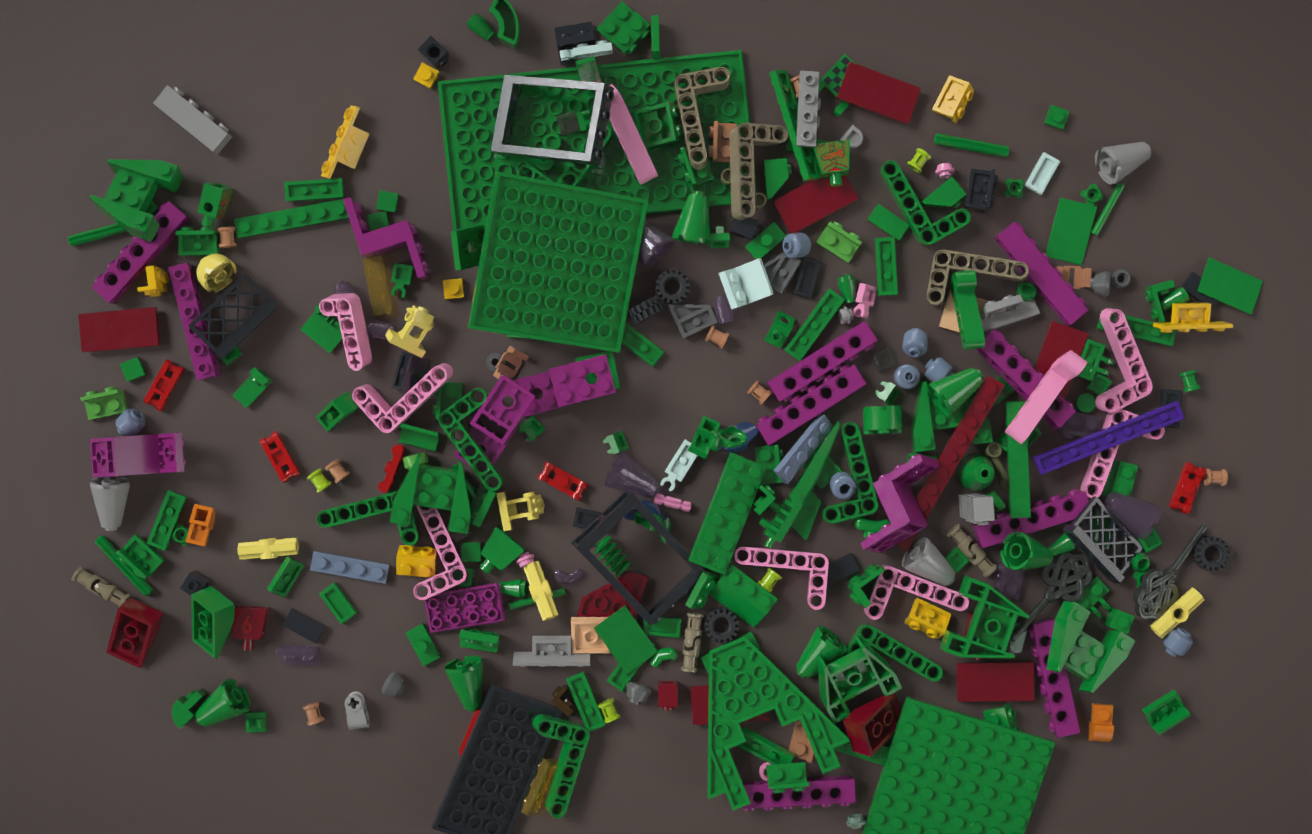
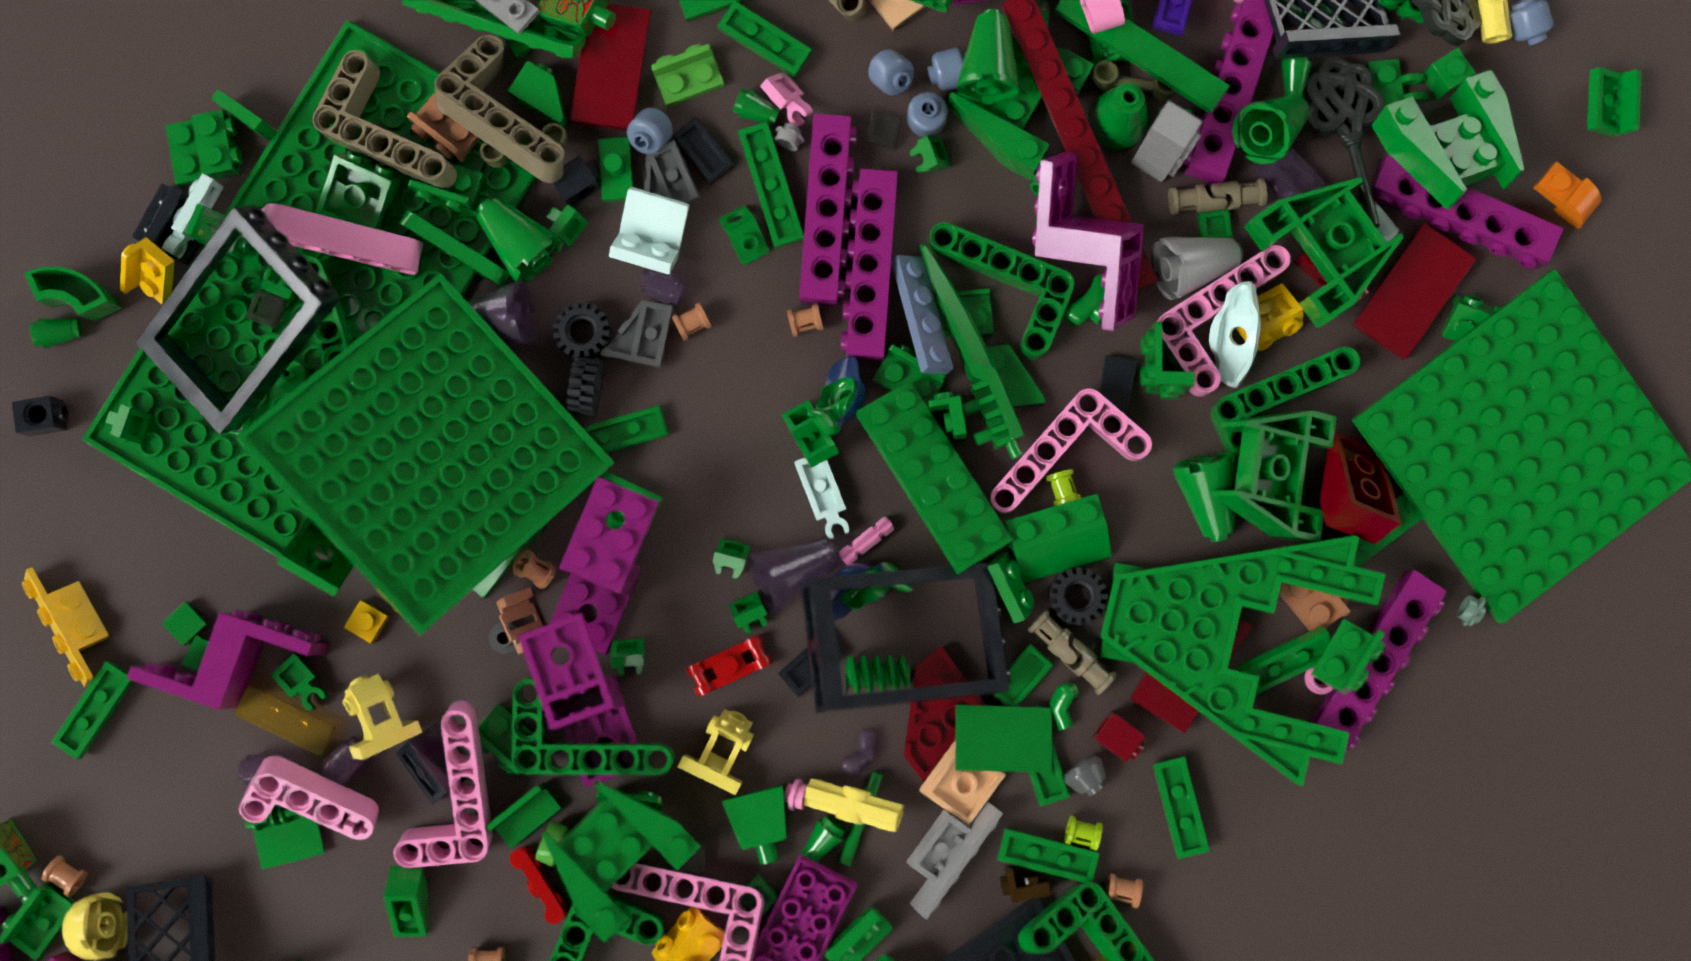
camera: 55 degrees left, 5 degrees down
green plate [234,199,349,239] -> none
yellow plate [413,62,440,89] -> none
green tile [461,542,481,562] -> none
green bracket [470,484,498,527] -> none
sand blue head [830,472,856,499] -> none
green brick [863,406,902,434] -> none
none -> green tile [105,405,152,444]
none -> yellow bracket [120,238,175,304]
none -> green beam [399,210,510,288]
none -> nougat bush [513,550,556,589]
none -> green tile [728,591,767,634]
none -> nougat bush [1105,873,1143,908]
none -> green plate [1152,756,1210,859]
none -> light aqua piece [1209,281,1261,388]

